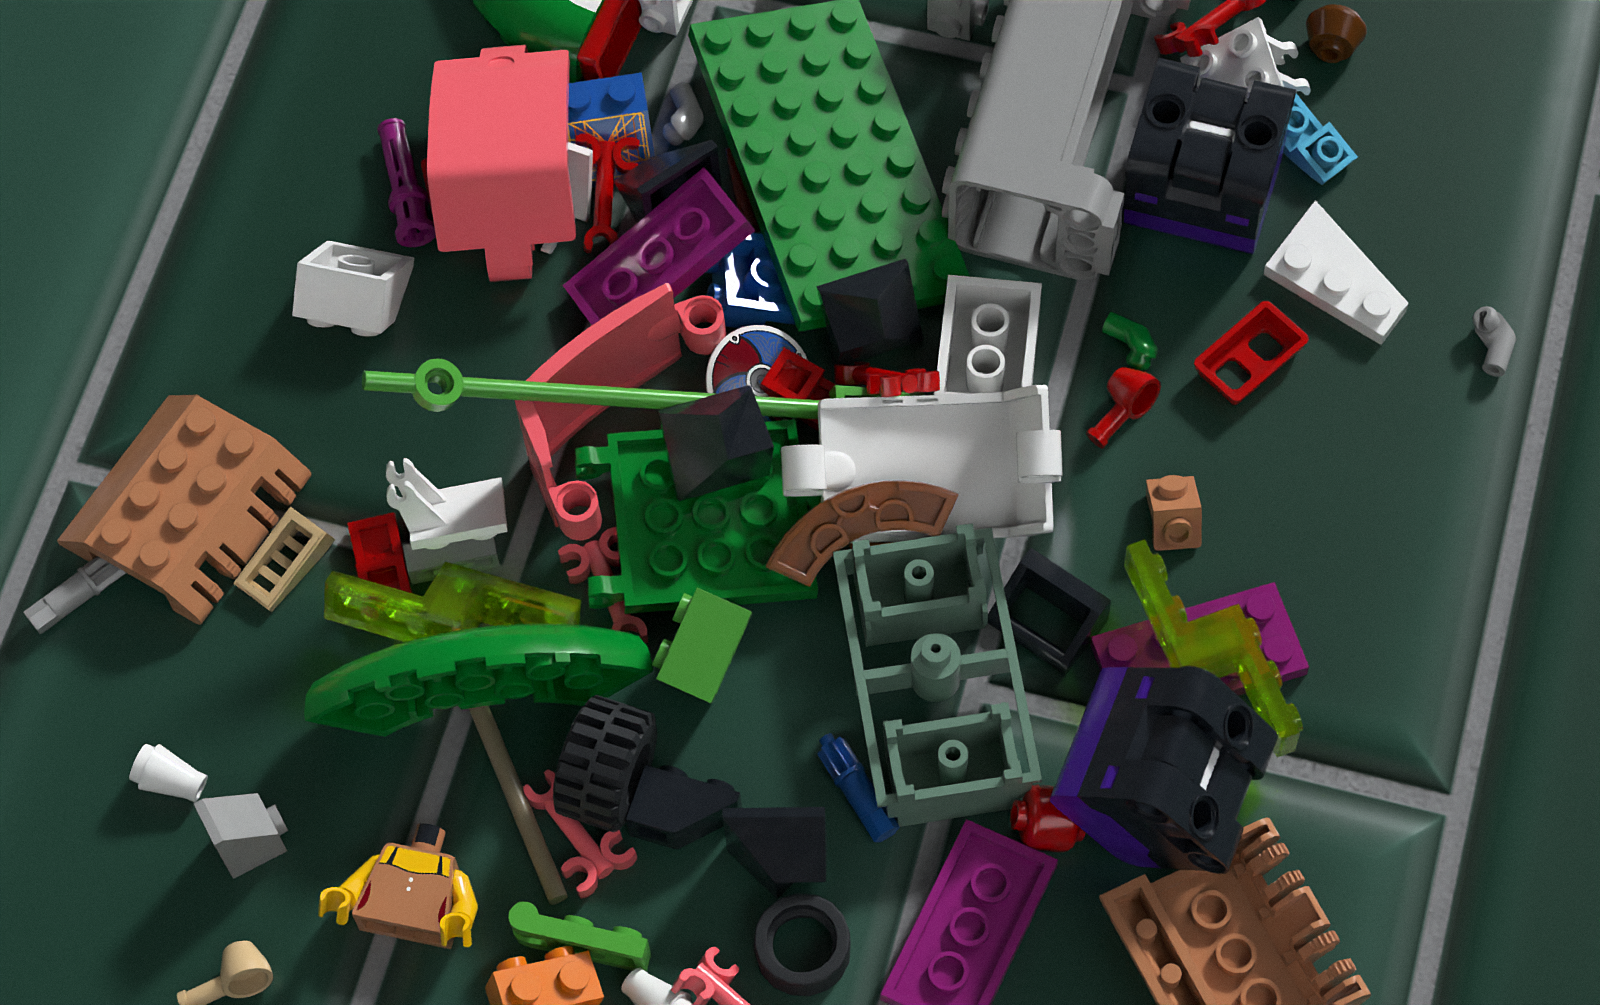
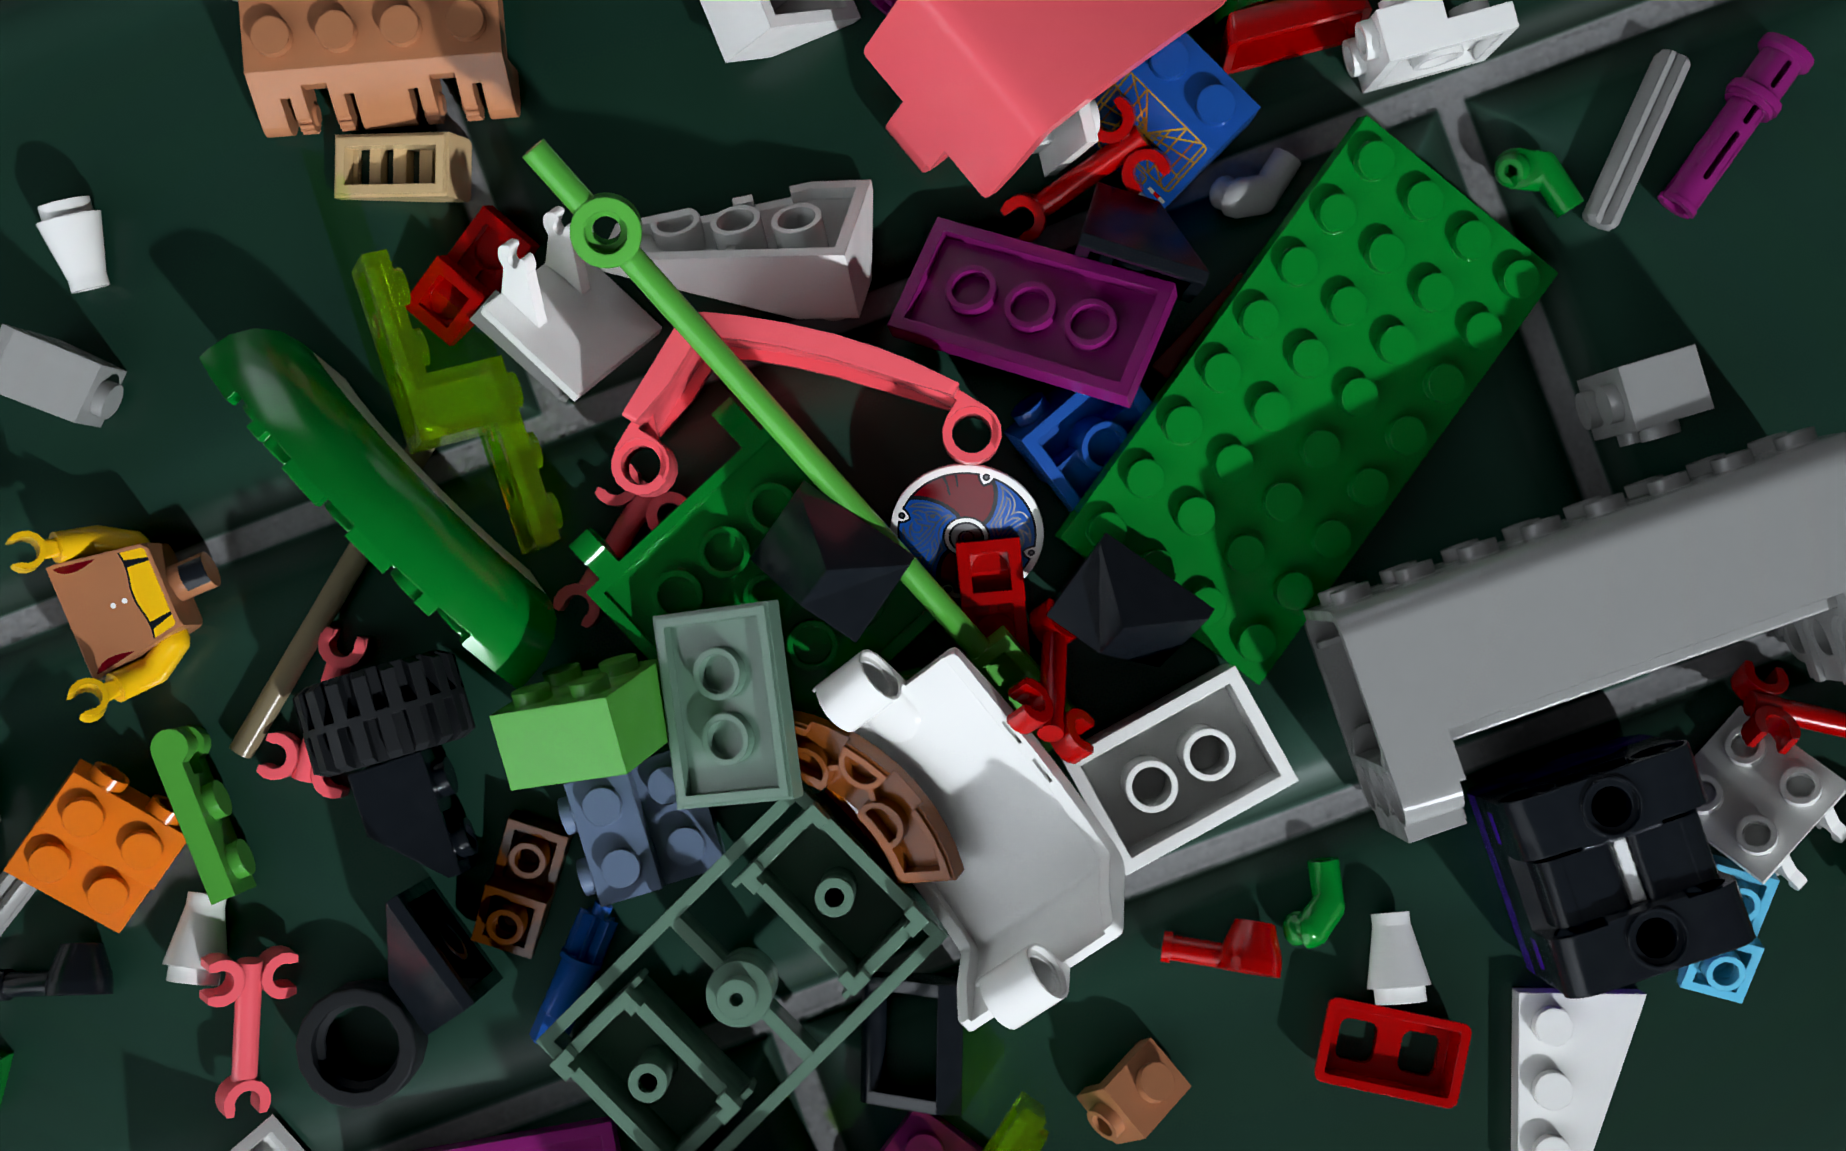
camera: 50 degrees right, 25 degrees up
none -> reddish brown slope [471,809,573,959]
none -> sand blue plate [557,750,726,907]
none -> white wedge [600,179,873,321]
none -> sand green tile [652,600,804,810]
none -> white cone [1367,911,1431,1005]

